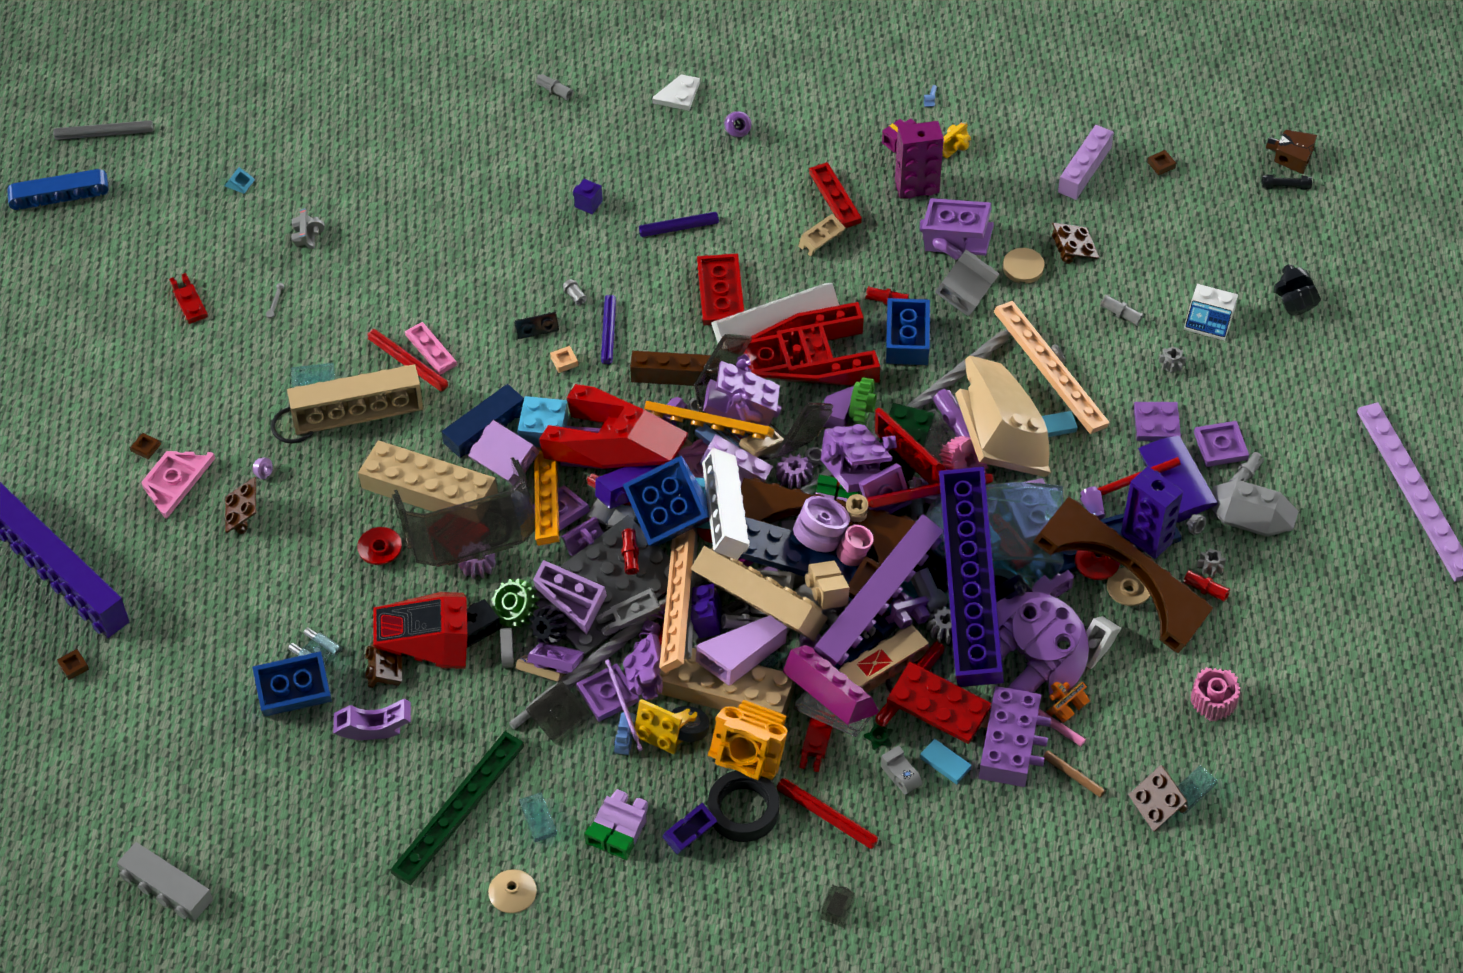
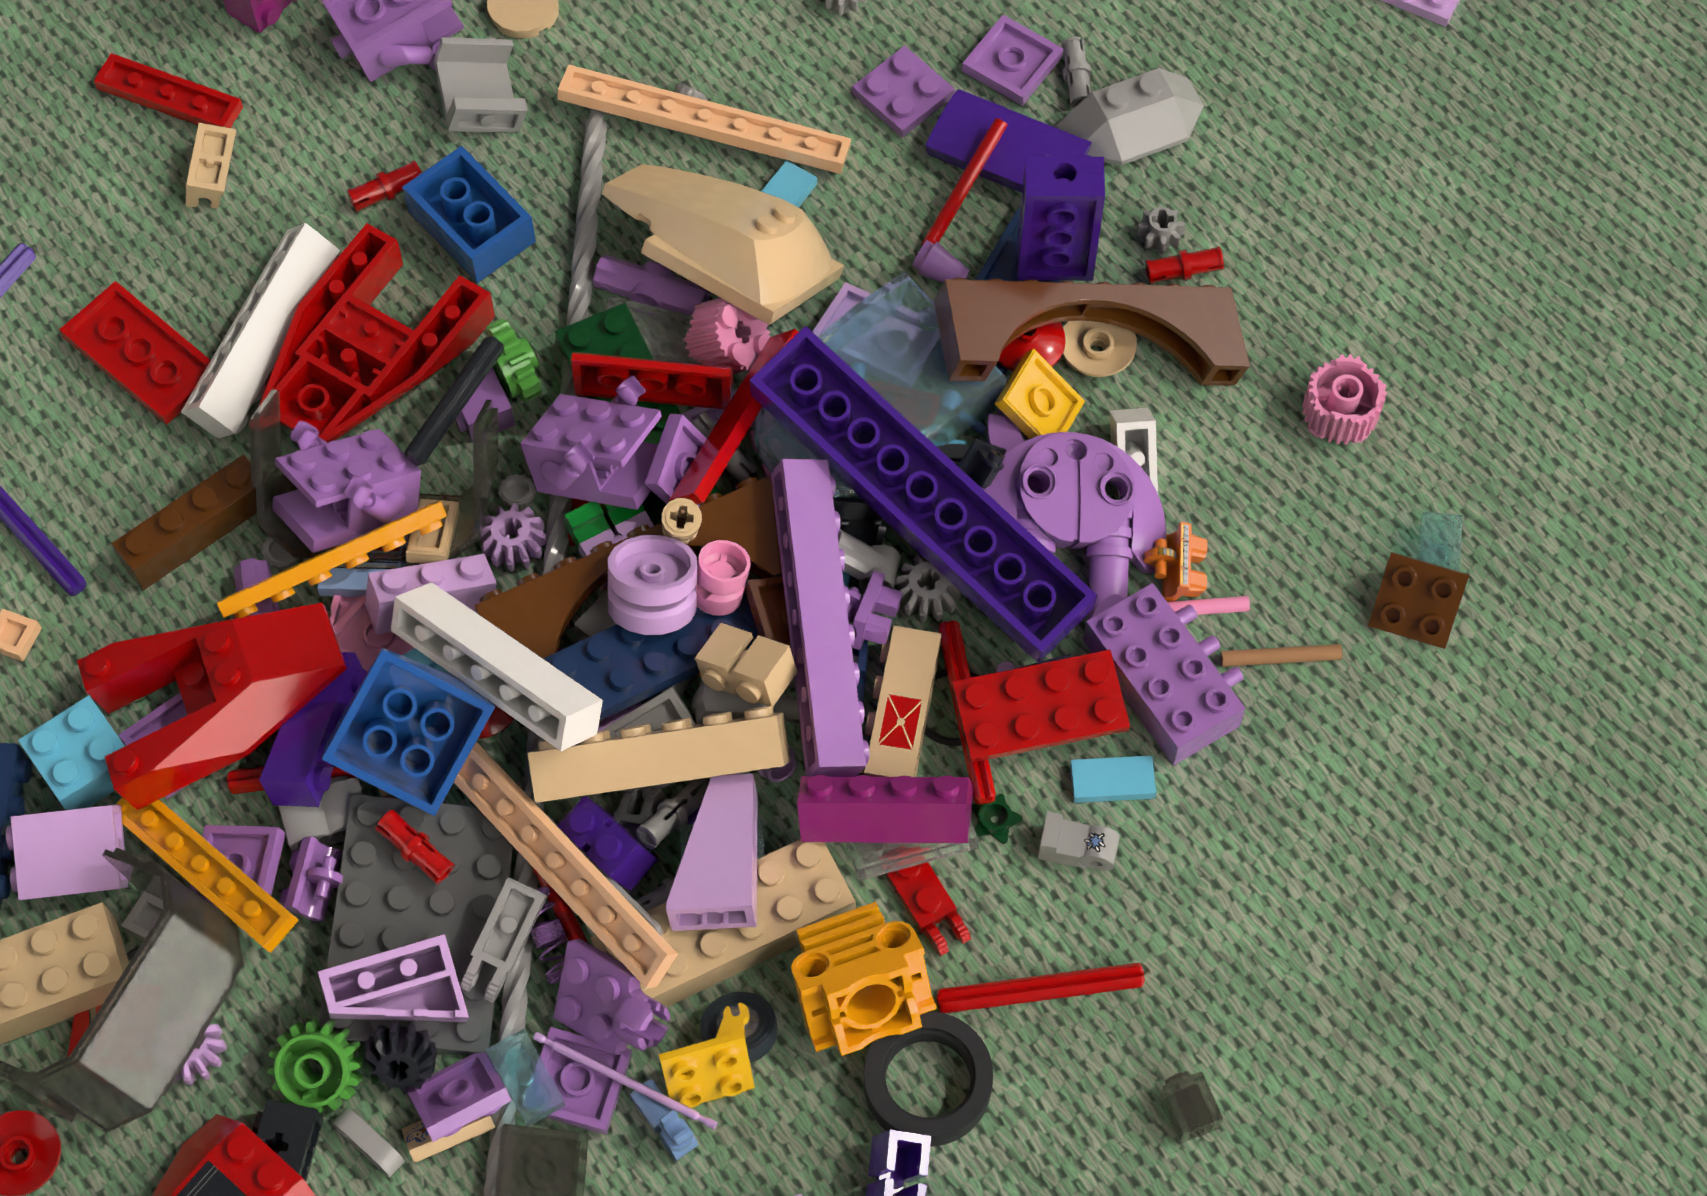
camera: 45 degrees left, 10 degrees up
none -> black axle [404,336,504,466]
none -> clear light blue plate [486,1029,566,1127]
none -> yellow tile [994,348,1085,439]

